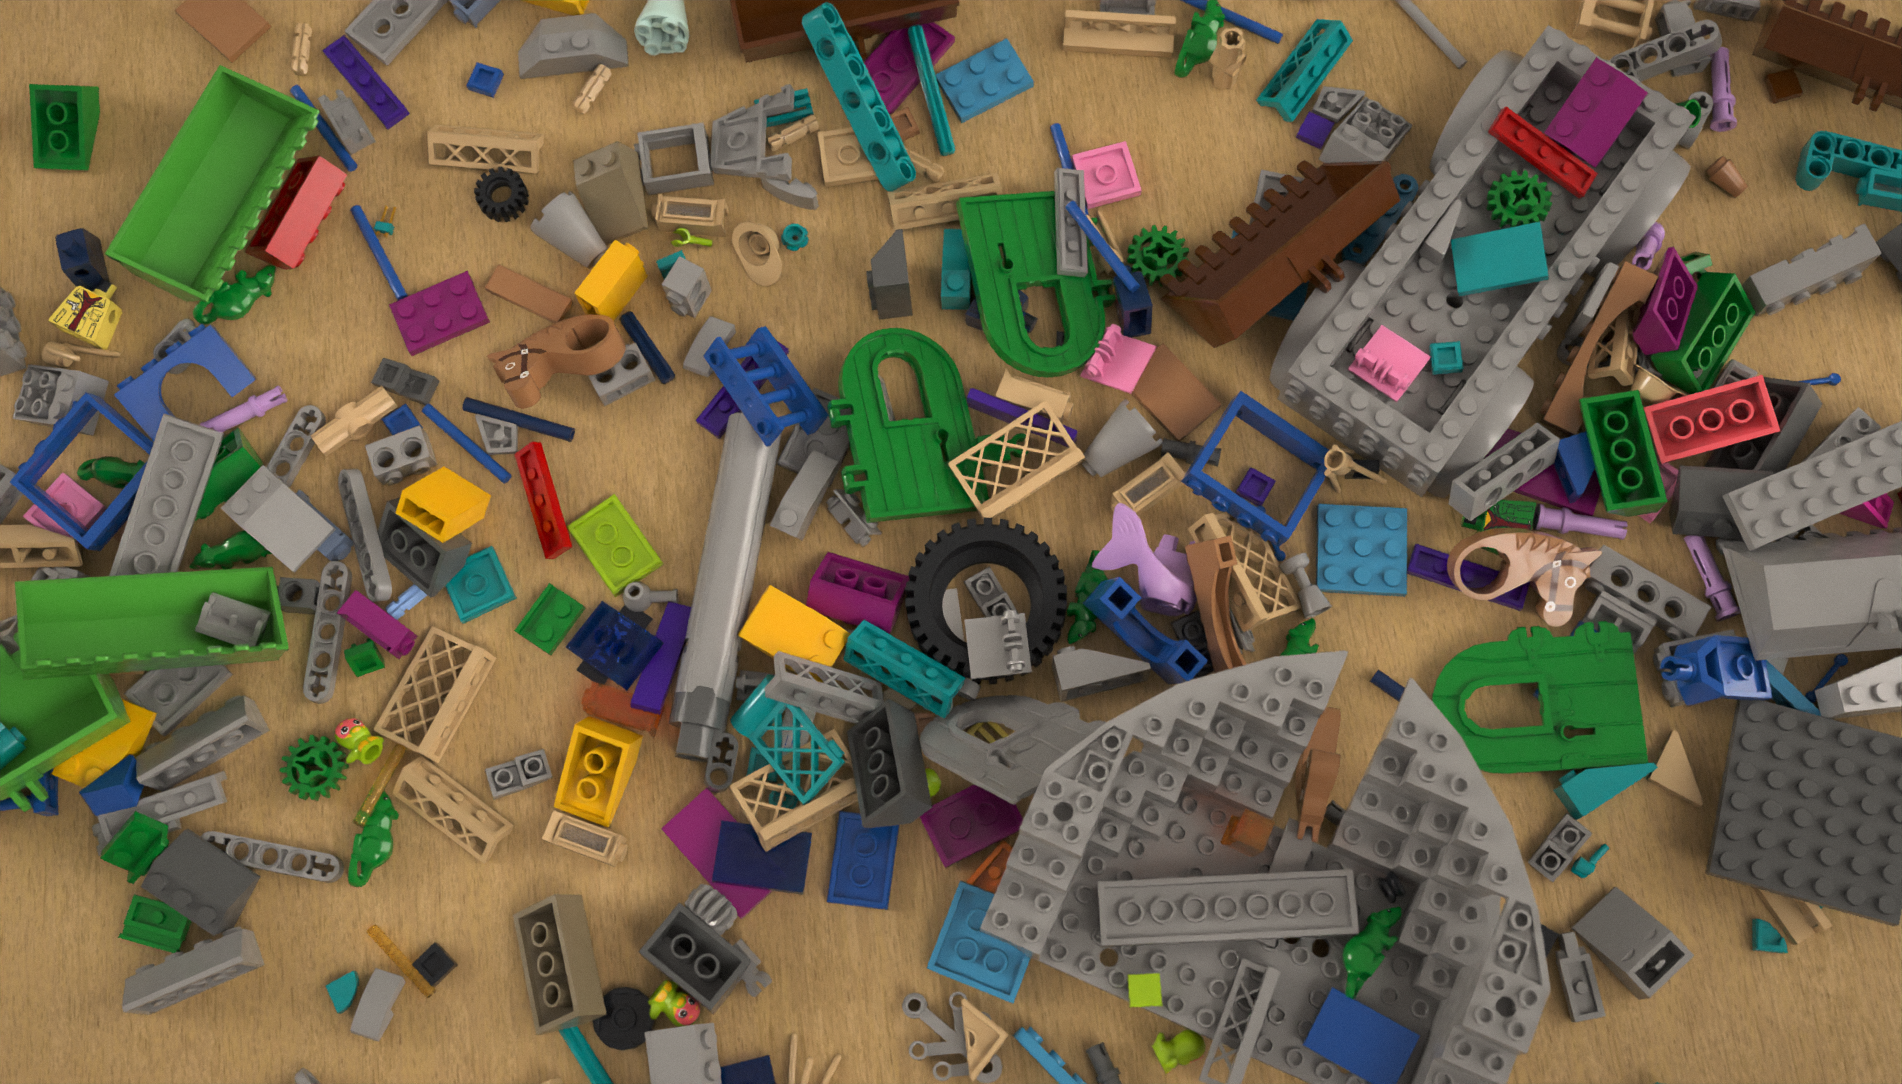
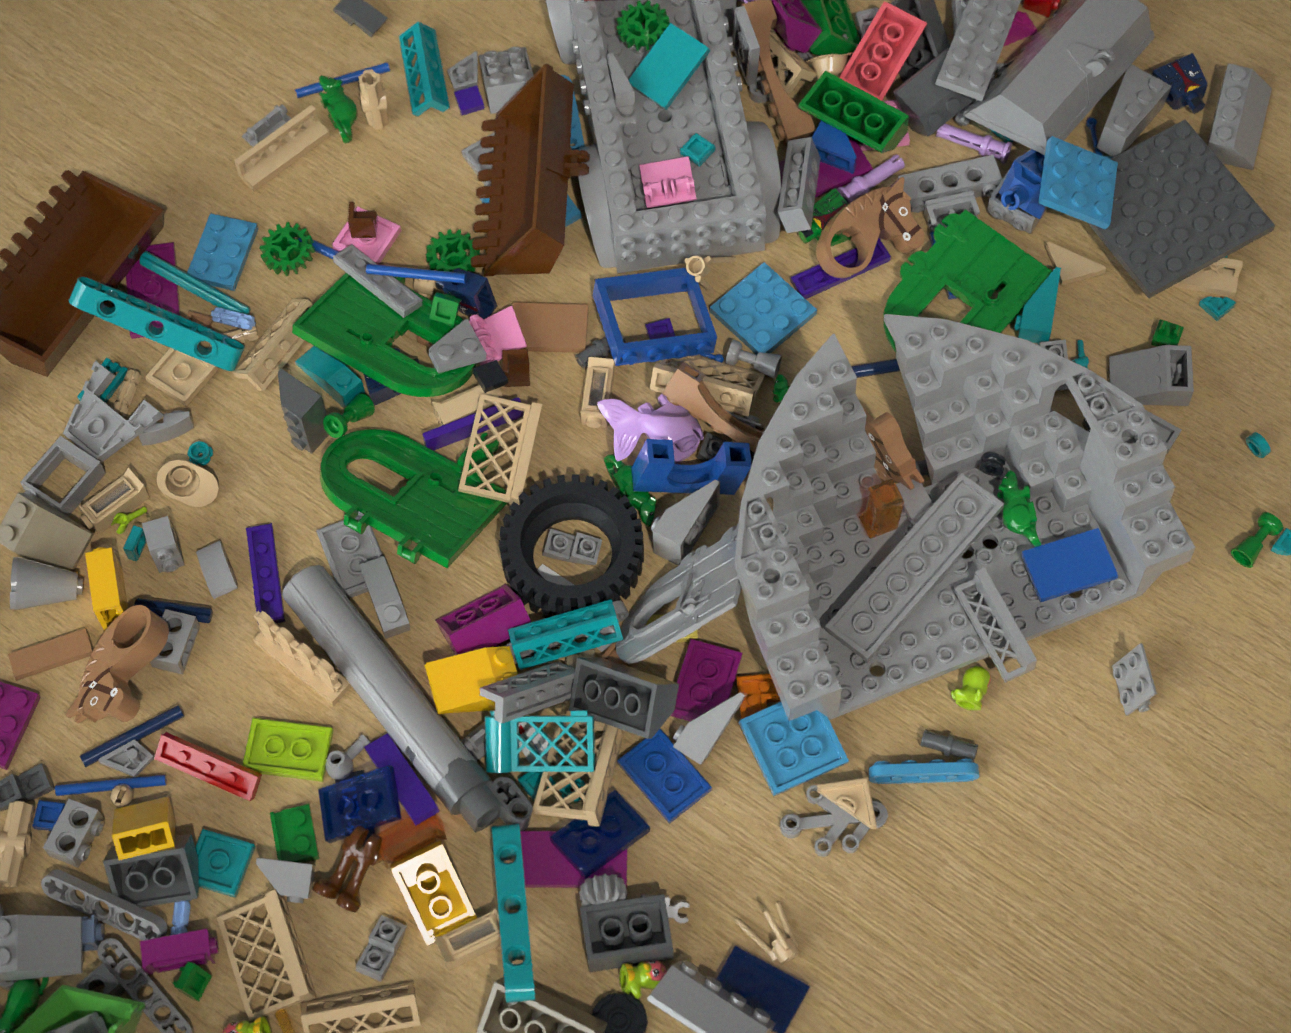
camera: 50 degrees left, 10 degrees down
blue fence [703,326,829,447] -> none
light grey hinge [826,489,882,547] -> none
light grey hinge [964,610,1032,679] -> none
light grey cone [1082,399,1164,477] -> none
lime tile [1127,973,1162,1008] -> none
black tile [1345,459,1380,480] -> none
none -> tan hinge [110,784,134,807]
none -> light blue axle [211,307,256,330]
none -> tan fence [253,611,352,706]
none -> light grey slope [256,858,316,903]
none -> green gear [259,222,315,276]
none -> reddish brown piece [312,825,382,913]
none -> green piece [323,394,375,438]
none -> reddish brown panel [348,202,378,238]
none -> green tile [429,292,461,326]
none -> light grey wing [429,319,486,373]
none -> black tile [473,360,508,393]
none -> teal beam [492,824,535,1003]
none -> reddish brown panel [502,349,530,387]
none -> light grey slope [673,691,748,765]
none -> dark azure plate [1038,136,1118,229]
none -> green tile [1151,319,1184,347]

